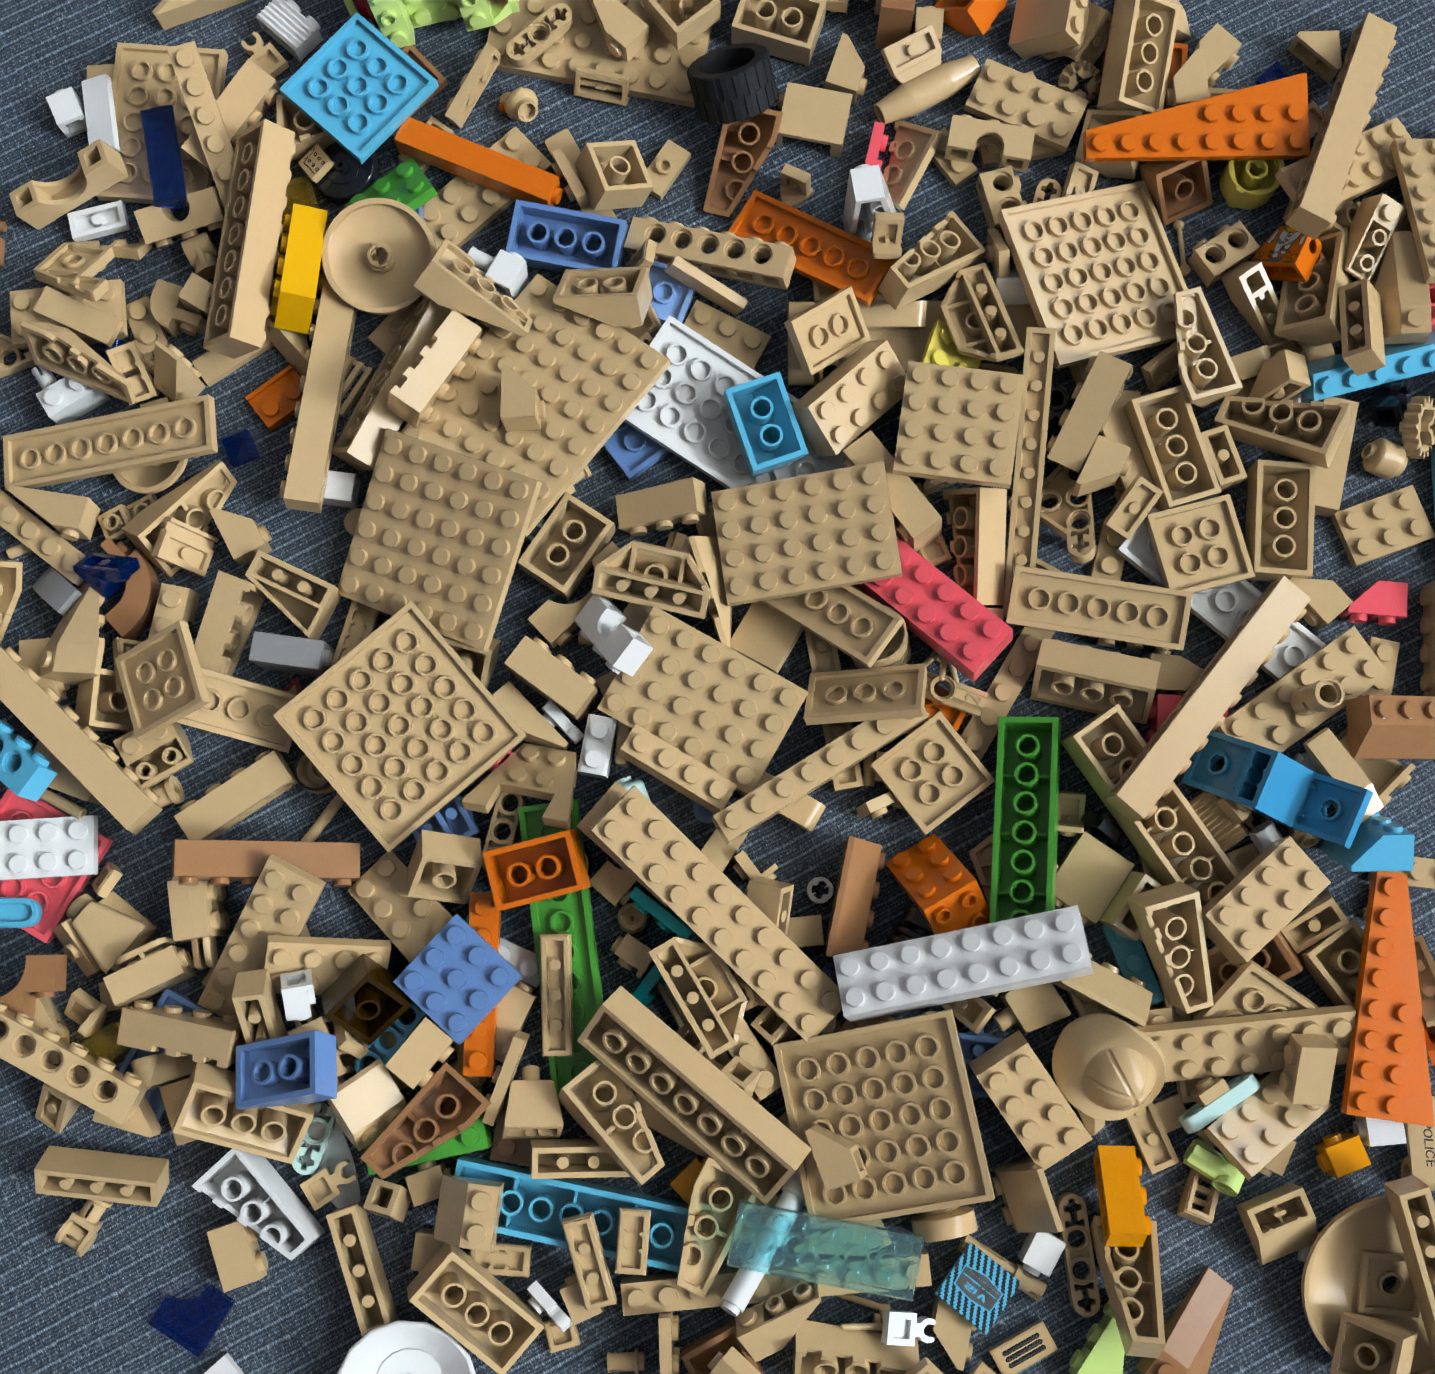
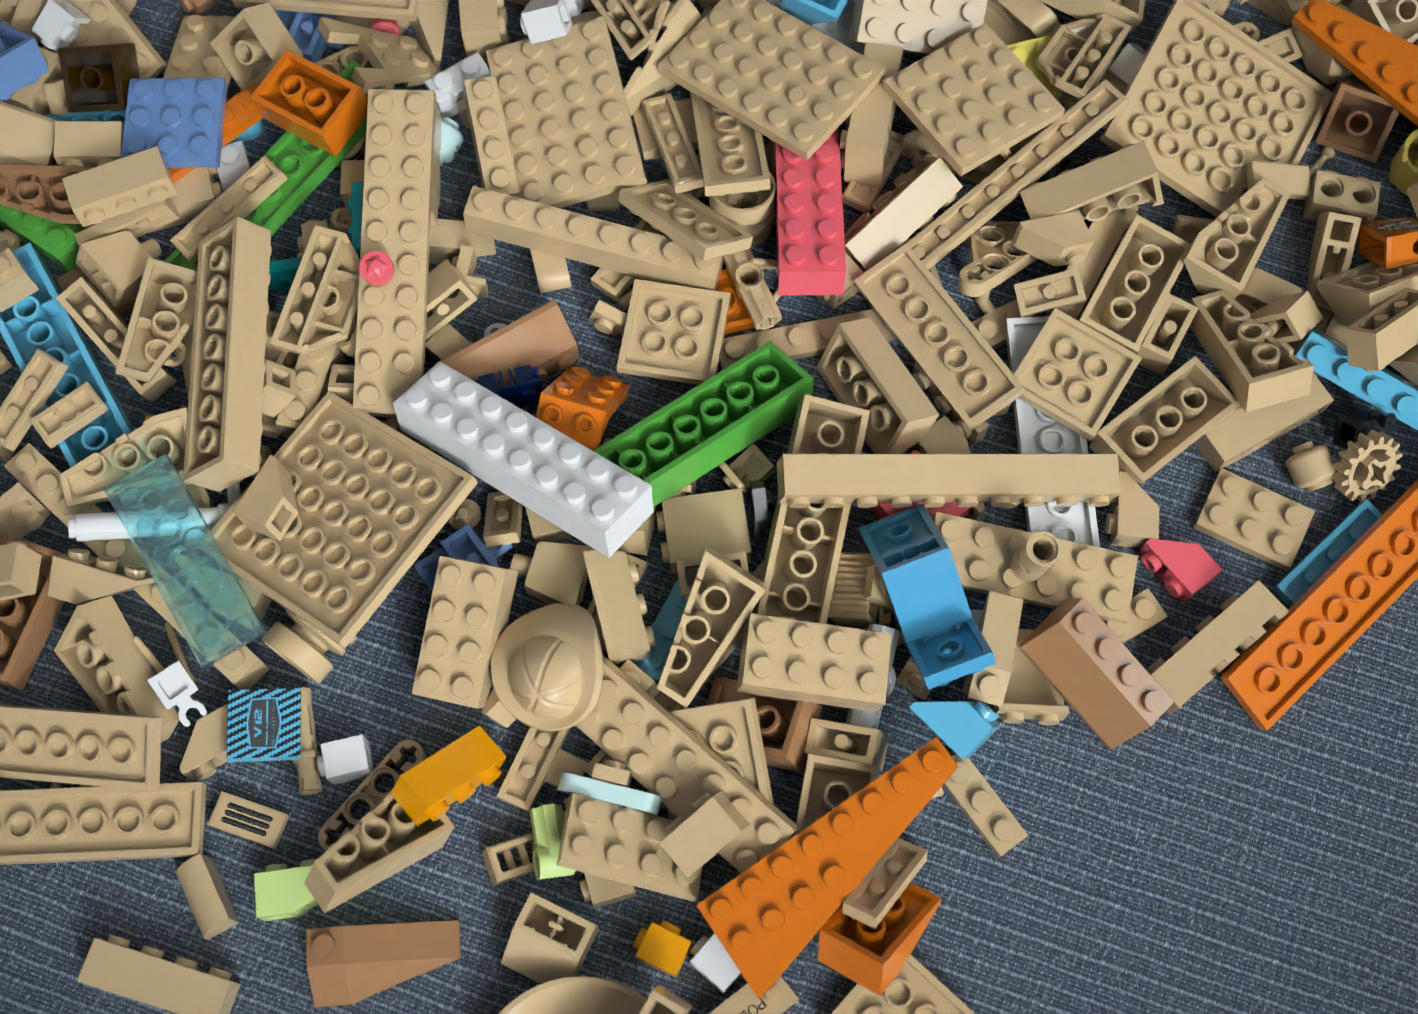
camera: 45 degrees right, 10 degrees down
white plate [541,700,584,744] -> none
tan plate [986,228,1010,277] -> none
tan slope [991,1157,1064,1233] -> none
none -> tan brick [62,146,178,227]
none -> coral tile [359,251,395,286]
none -> clear blue hinge [474,364,543,409]
none -> tan tile [641,93,704,194]
none -> tan tile [1246,161,1311,200]

